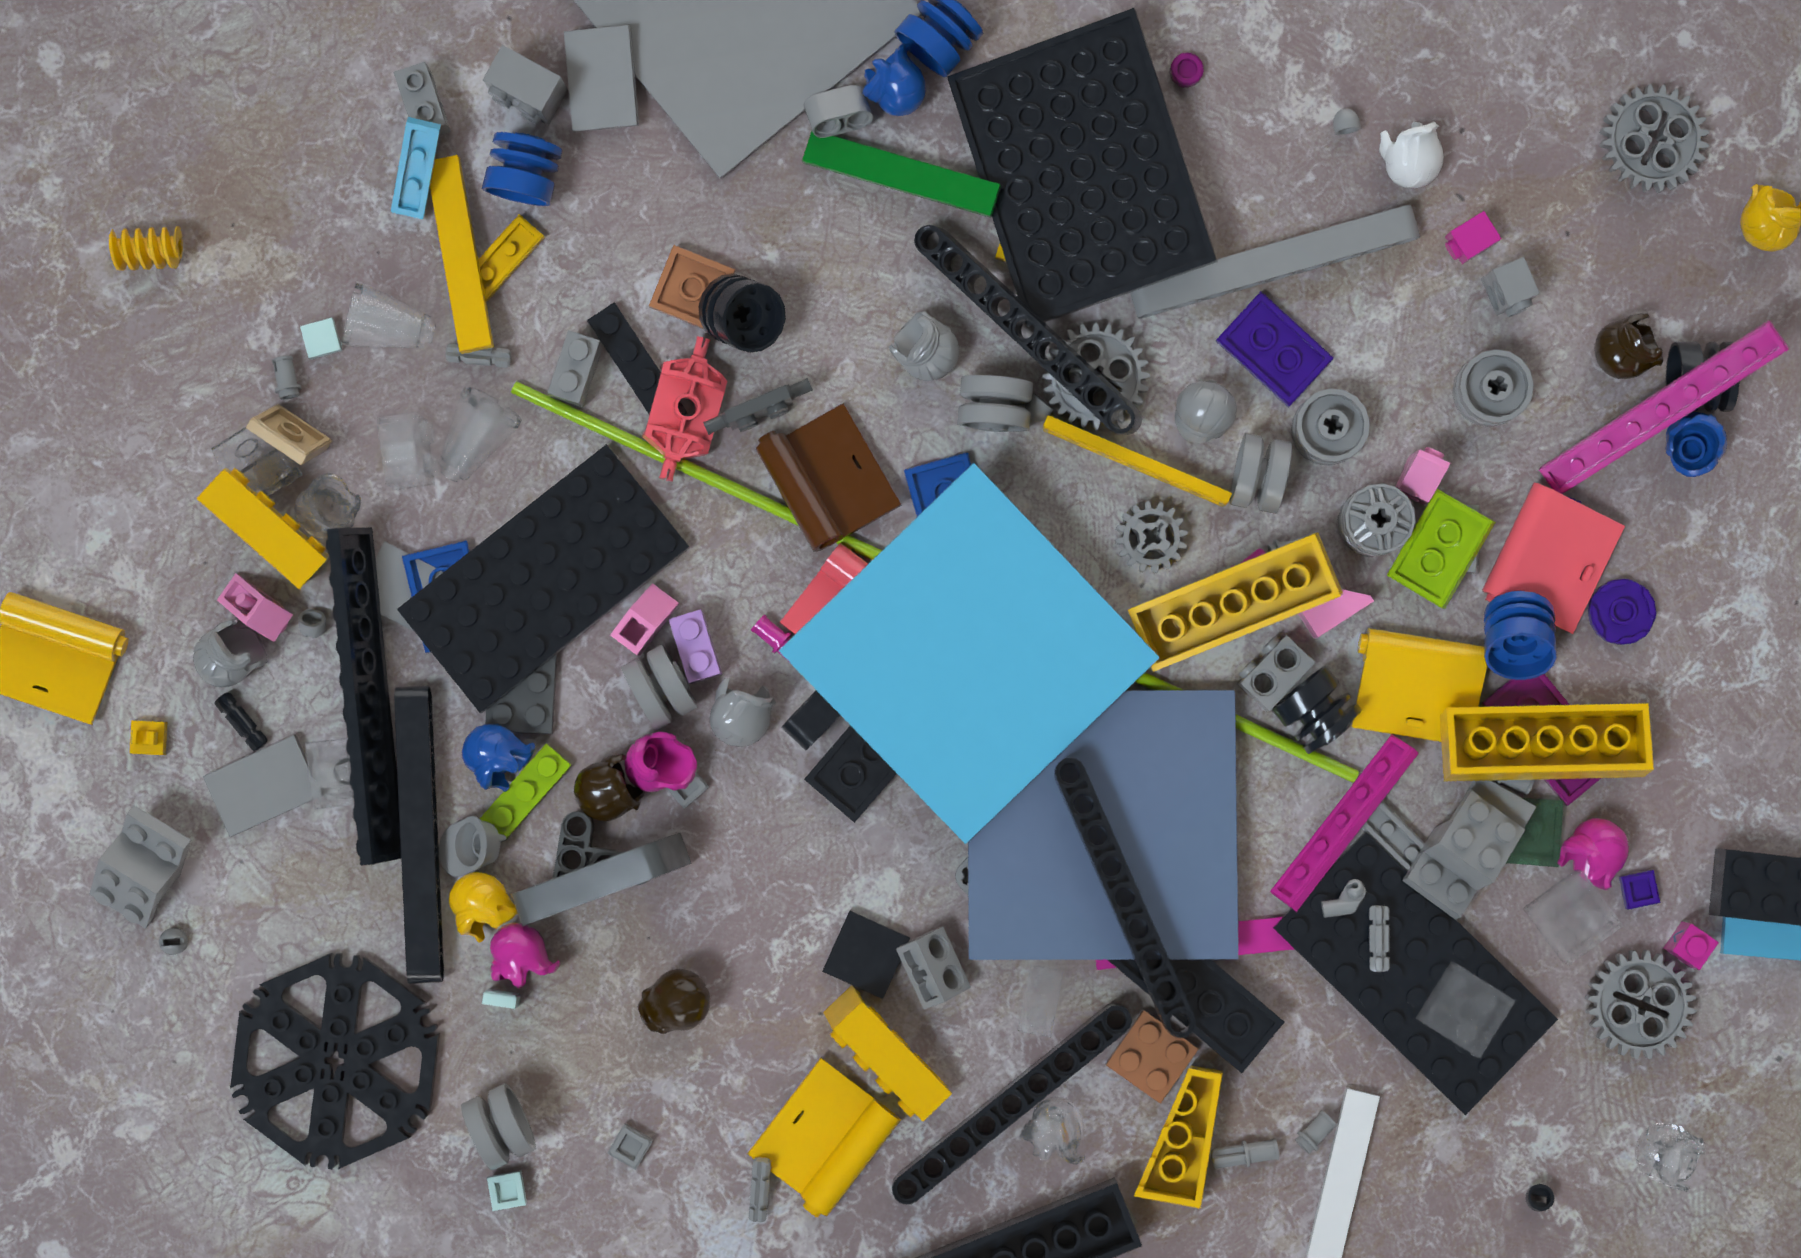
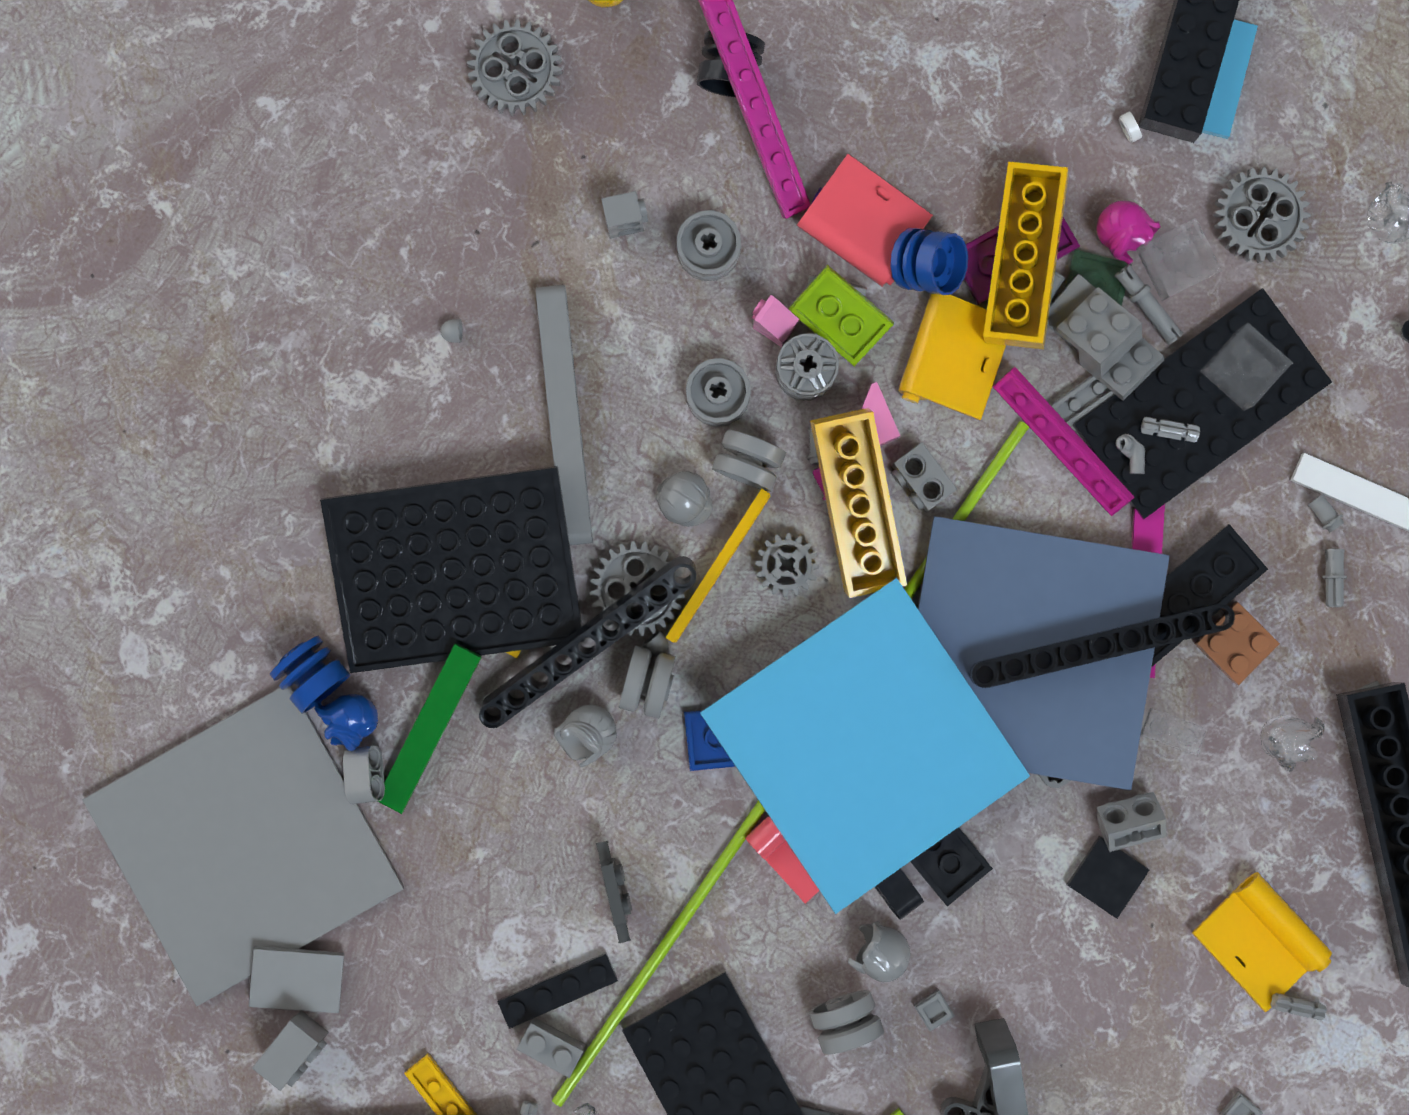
camera: 85 degrees left, 0 degrees up
blue wheel [482,132,563,206] -> none
dark brown hair [574,754,645,821] -> none
bright pink slope [610,583,679,656] -> none
dark pink hair [624,731,697,792] -> none
dark brown hair [638,969,710,1034] -> none
coral plate [642,336,727,482] -> none
nougat plate [649,245,736,329] -> none
lavender brick [669,609,722,684] -> none
black wheel [698,273,786,353] -> none
dark pink axle [751,614,791,662] -> none
reddish brown door [756,403,902,552] -> none
yellow wedge [823,985,952,1121] -> none
black beam [892,1003,1132,1205] -> none
yellow wedge [1134,1065,1223,1208] -> none
magenta tile [1170,53,1204,88] -> none
dark purple tile [1215,291,1334,408] -> none
black wheel [1271,666,1362,754] -> none
white hair [1379,121,1444,189] -> none
dark pink brick [1445,211,1502,265] -> none
dark purple tile [1588,579,1656,645] -> none
dark brown hair [1594,313,1663,379] -> none
dark purple tile [1618,870,1660,910] -> none
dark pink brick [1663,921,1719,970] -> none
blue hair [1665,412,1727,477] -> none
none -> light grey pin [1114,264,1183,345]
none -> white tile [1119,111,1142,143]

